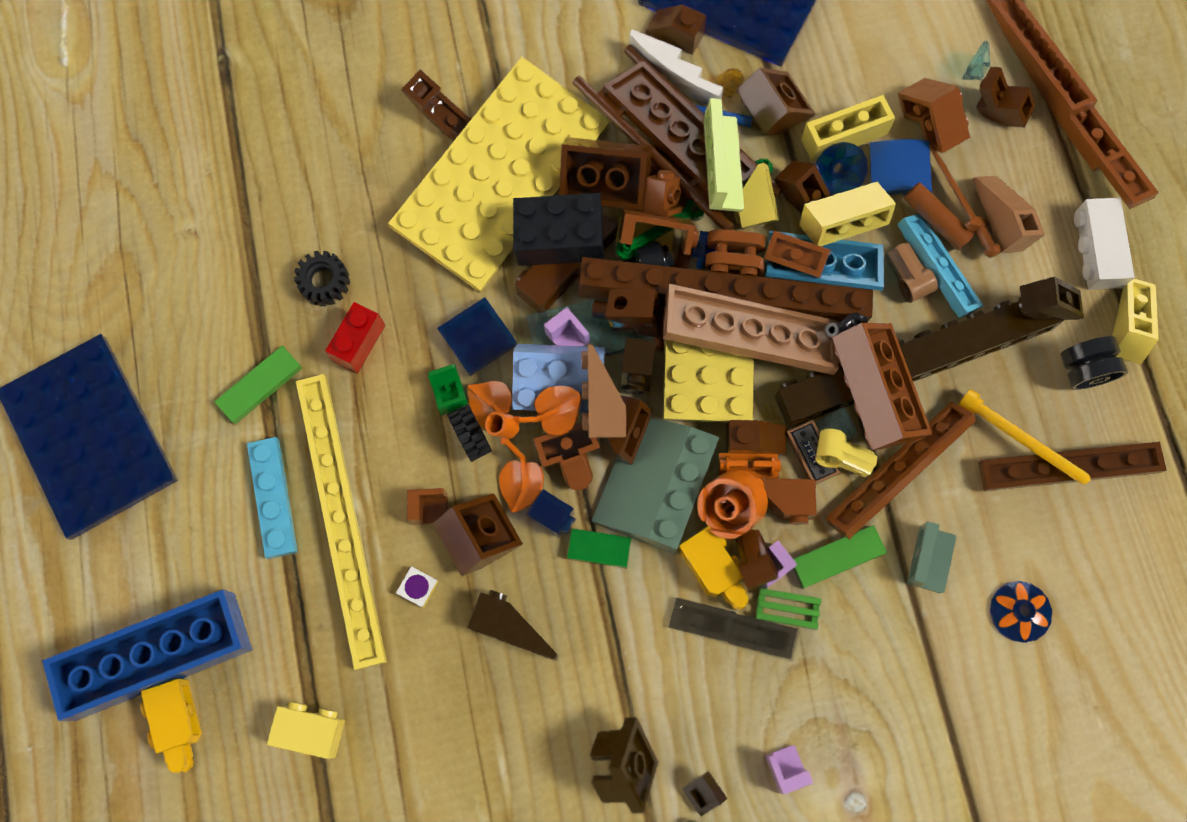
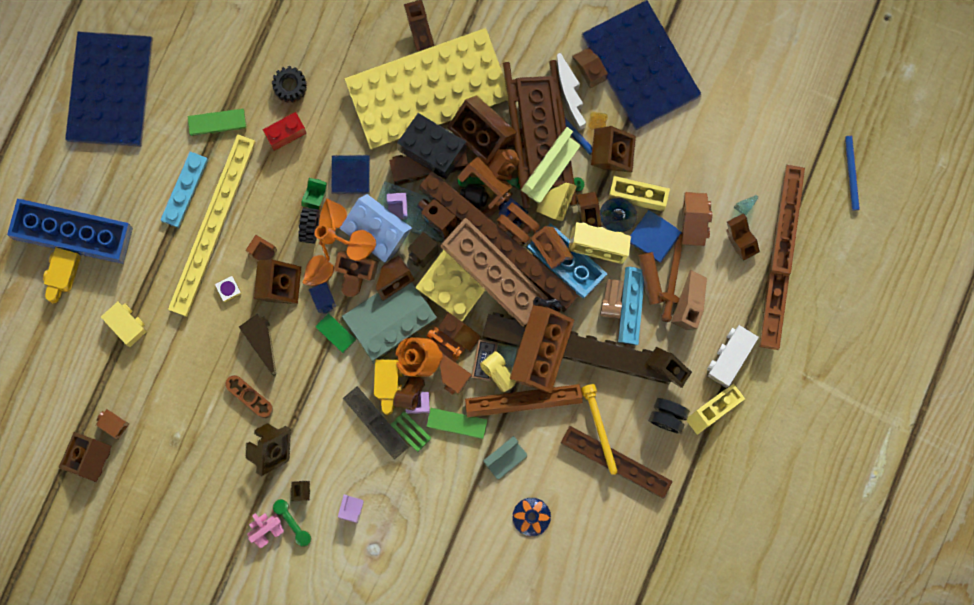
camera: 30 degrees right, 5 degrees up
medium nougat slope [582,344,626,438] -> none
none -> dark orange beam [226,375,273,418]

